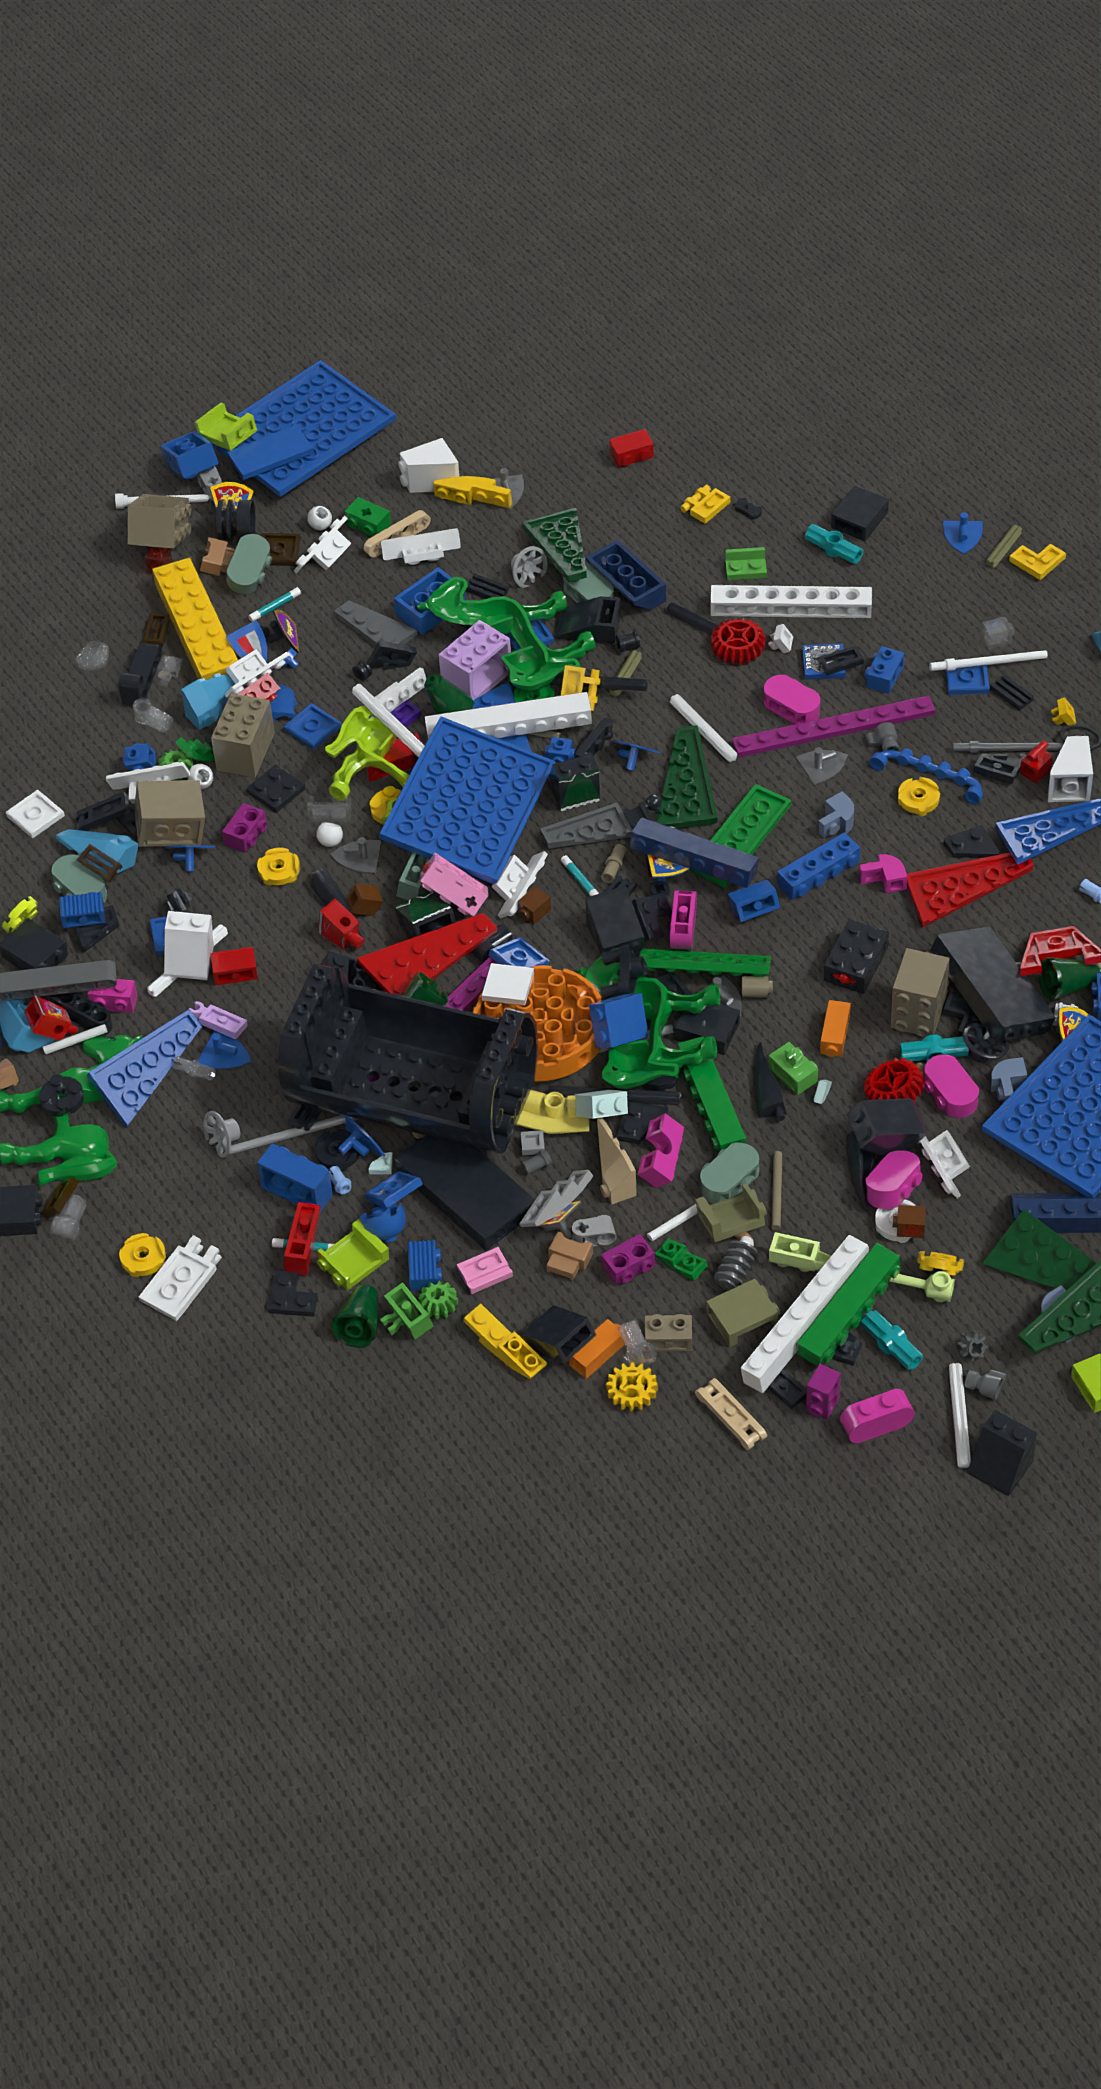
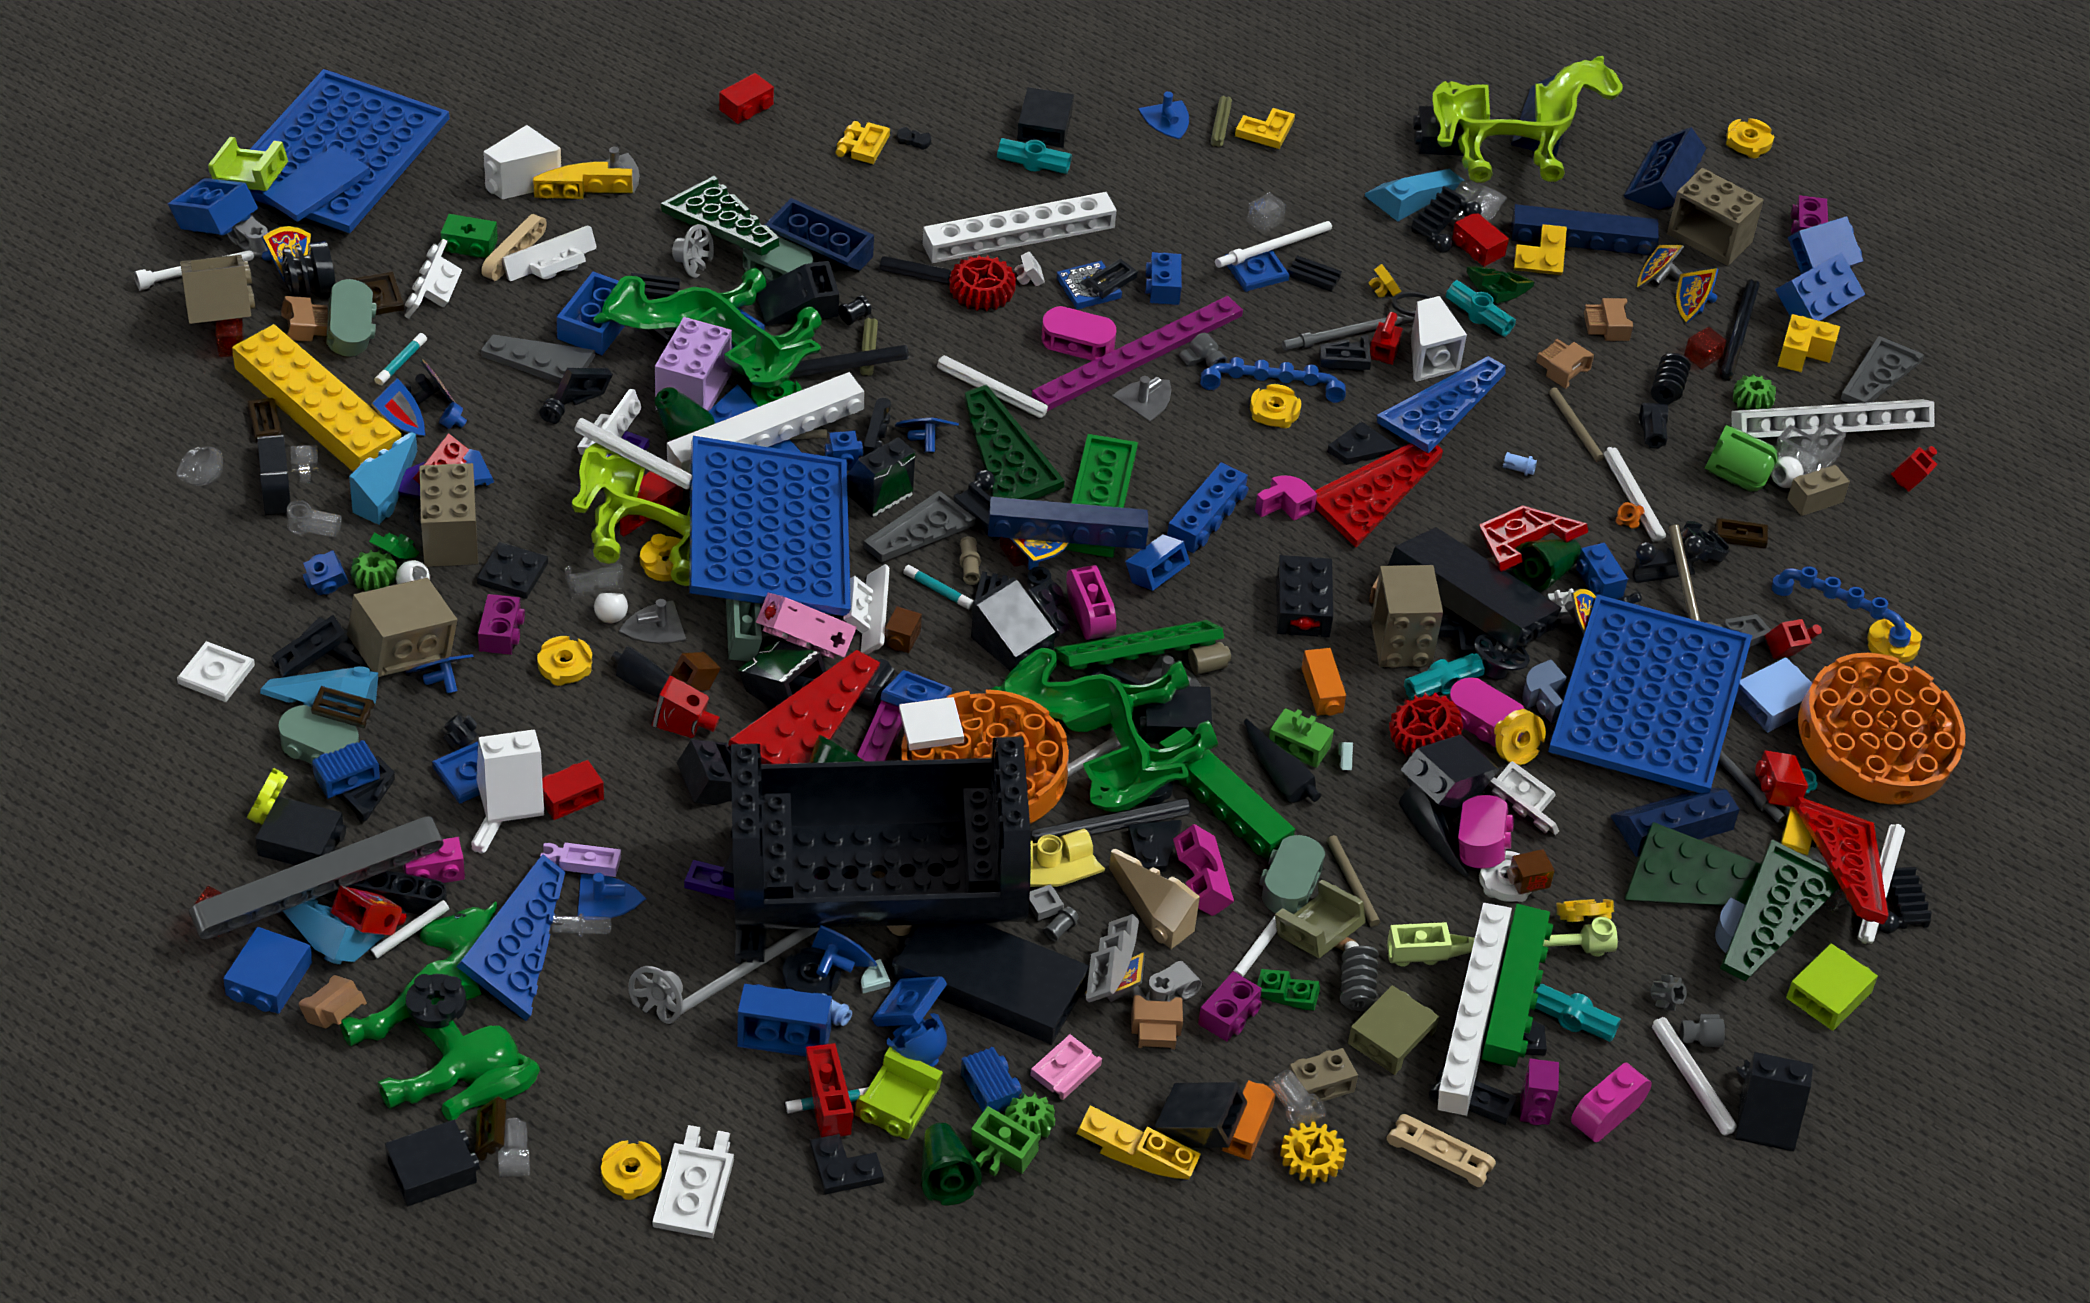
camera: 30 degrees left, 5 degrees down
white bracket [106,762,190,804] -> none
white bracket [224,649,289,698] -> none
blue tile [284,703,342,750] -> none
white piece [308,506,332,531] -> none
yellow plate [561,665,600,711] -> none
light aqua brick [575,1090,628,1119] -> none
blue brick [589,993,648,1048] -> none
black connector [601,944,648,1000] -> none
bright green bracket [725,547,767,580] -> none
sand blue brick [819,791,854,838] -> none
none -> yellow plate [1494,709,1546,765]

